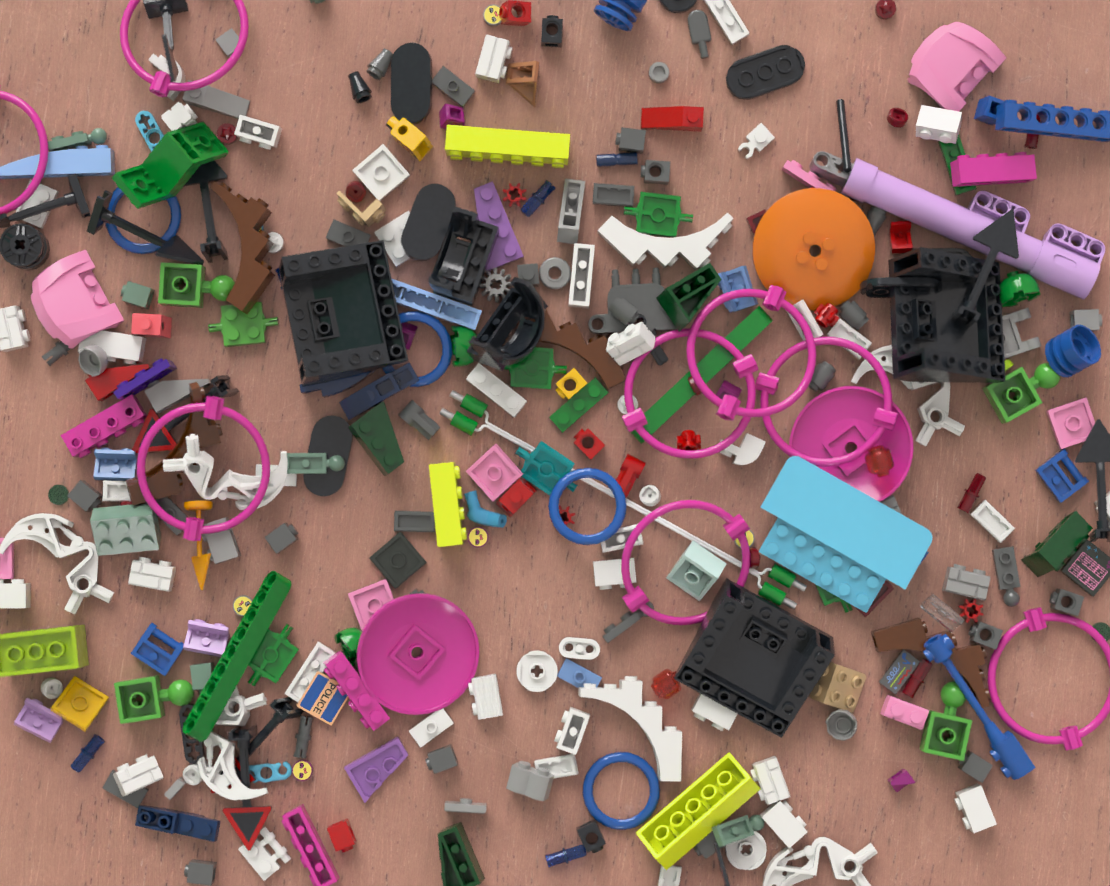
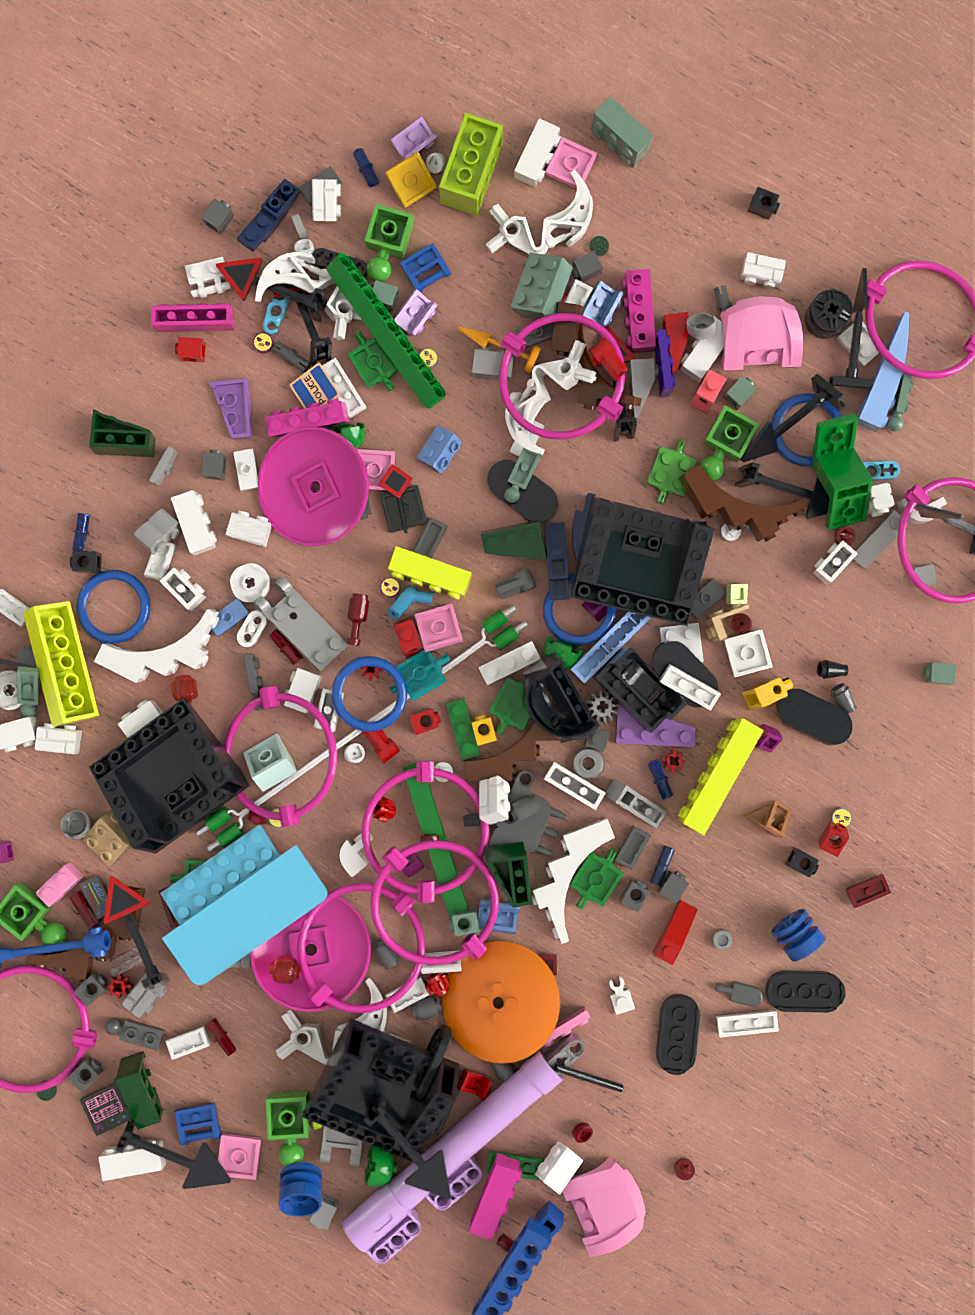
camera: 120 degrees right, 0 degrees up
white brick [128,556,176,592] -> none
dark grey brick [265,523,299,554] -> none
dark grey plate [432,66,475,107] -> none
white brick [475,35,513,83] -> none
none -> black piece [104,876,170,990]
none -> white brick [171,490,217,555]
none -> light grey hinge [253,577,349,673]
none -> dark red axle [269,629,303,665]
none -> dark red piece [347,593,369,646]
none -> piece [378,464,413,533]
none -> medium blue bracket [416,425,462,474]
none -> sand green brick [449,909,479,936]
none -> red piece [589,338,628,381]
none -> white plate [659,664,721,711]
none -> yellowish green plate [726,583,748,604]

